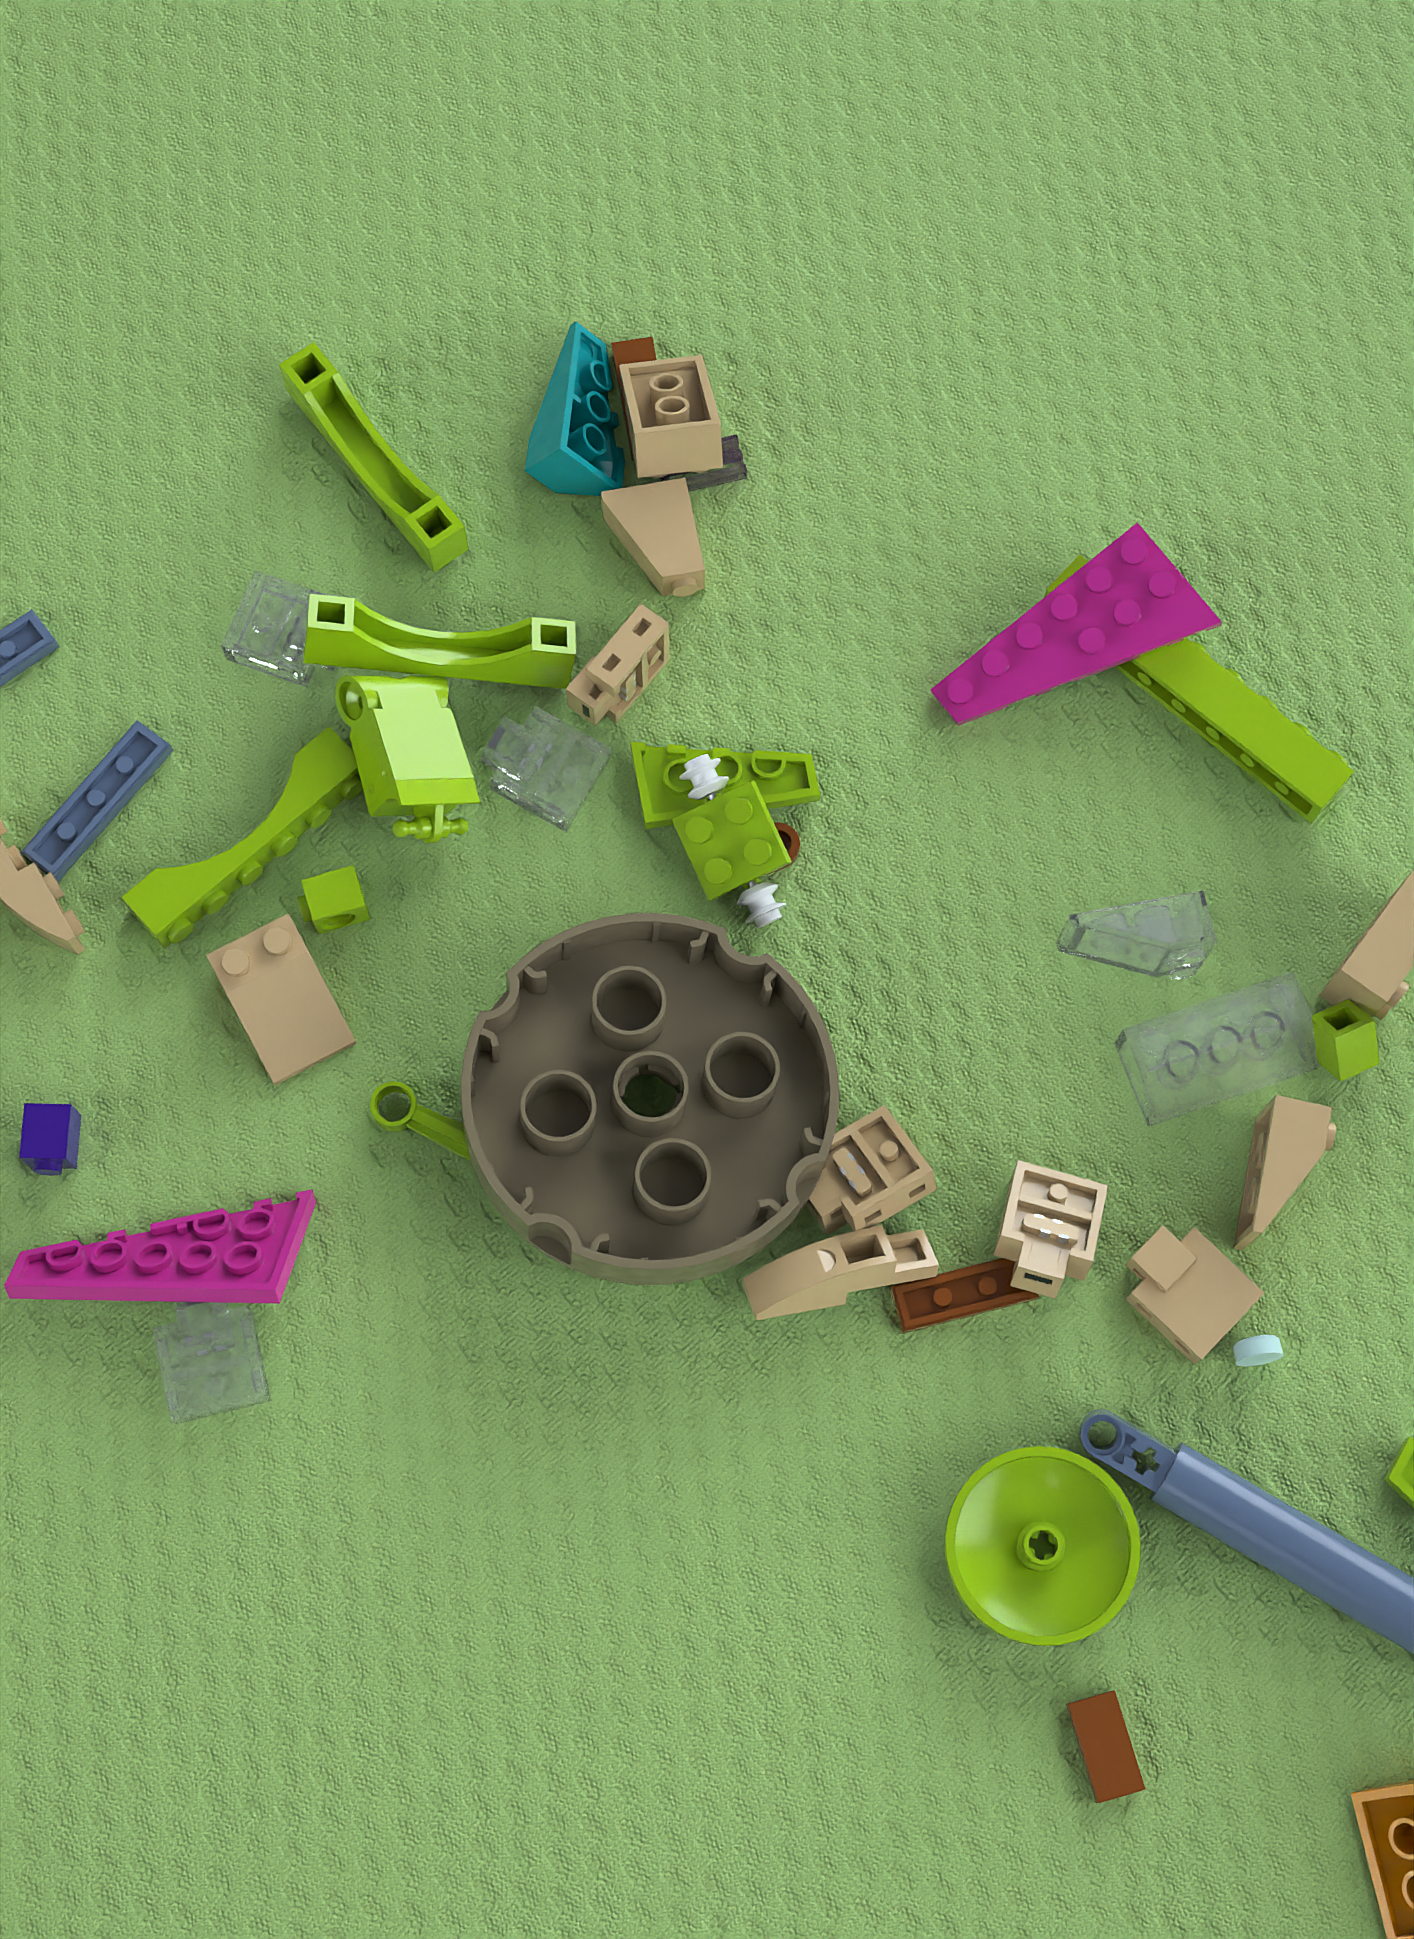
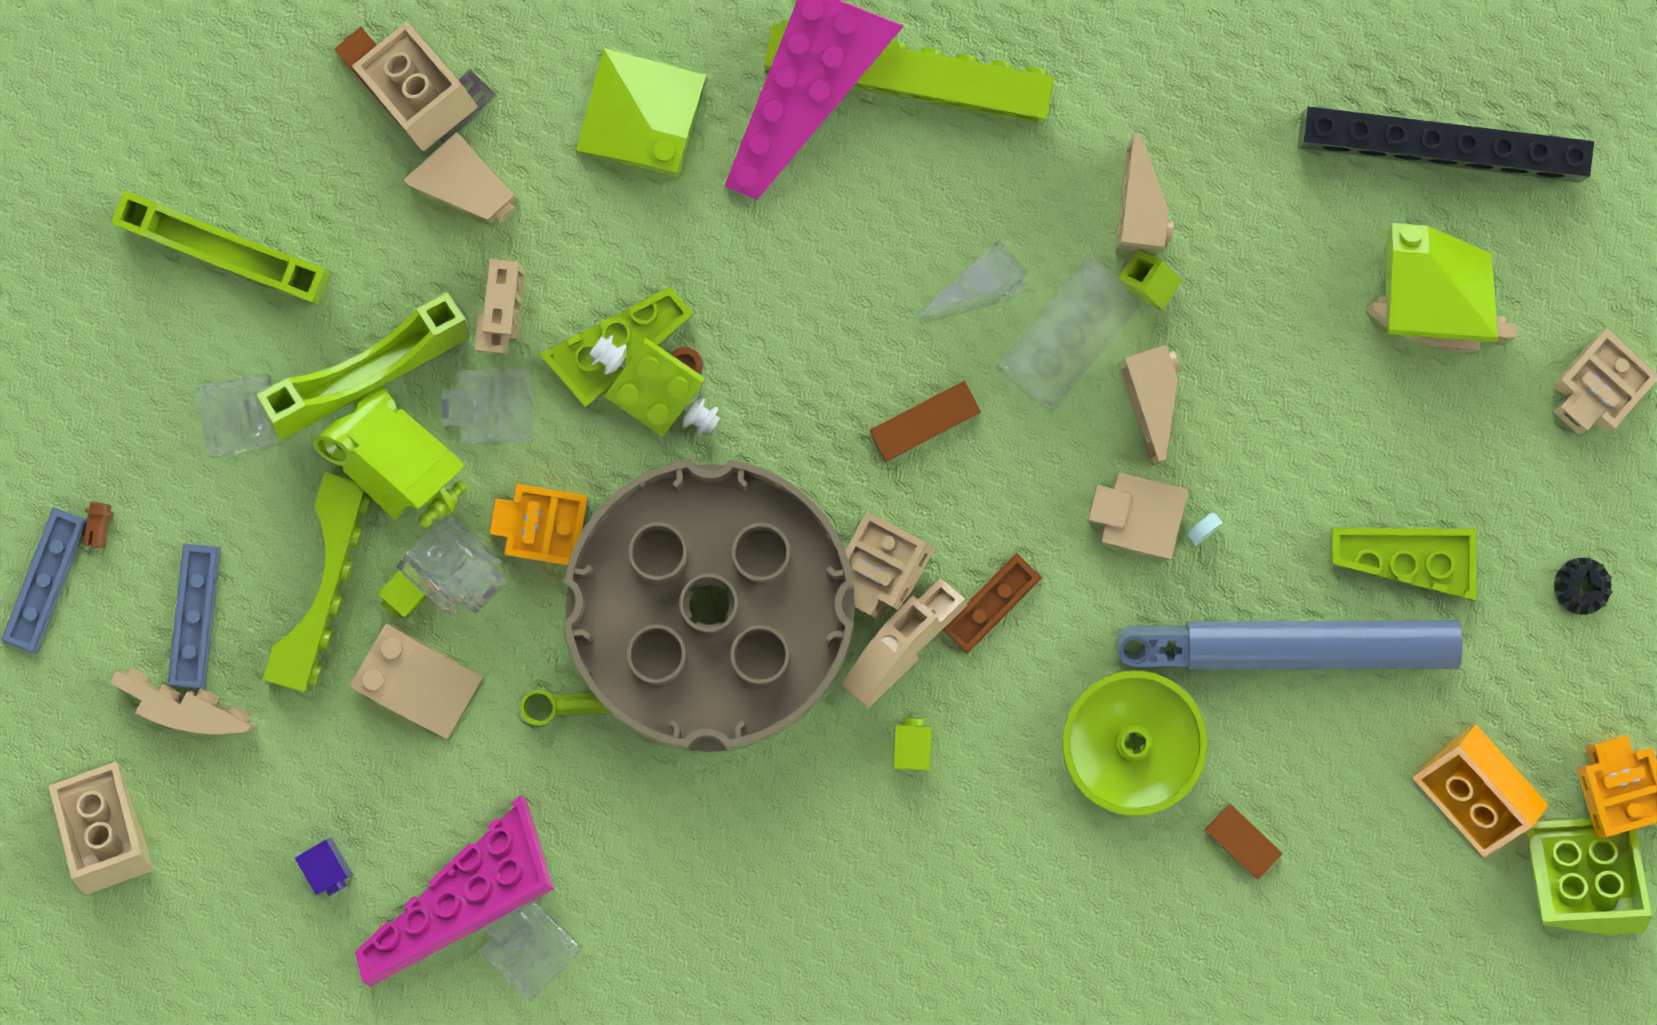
camera: 25 degrees left, 15 degrees up
teal wedge [525,321,625,496] -> none
tan piece [993,1160,1108,1299] -> none
none -> dark orange pin [82,502,114,548]
none -> clear piece [396,515,507,616]
none -> light orange piece [489,484,588,565]
none -> lime slope [576,48,707,179]
none -> dark orange tile [869,380,981,462]
none -> lime brick [893,718,932,770]

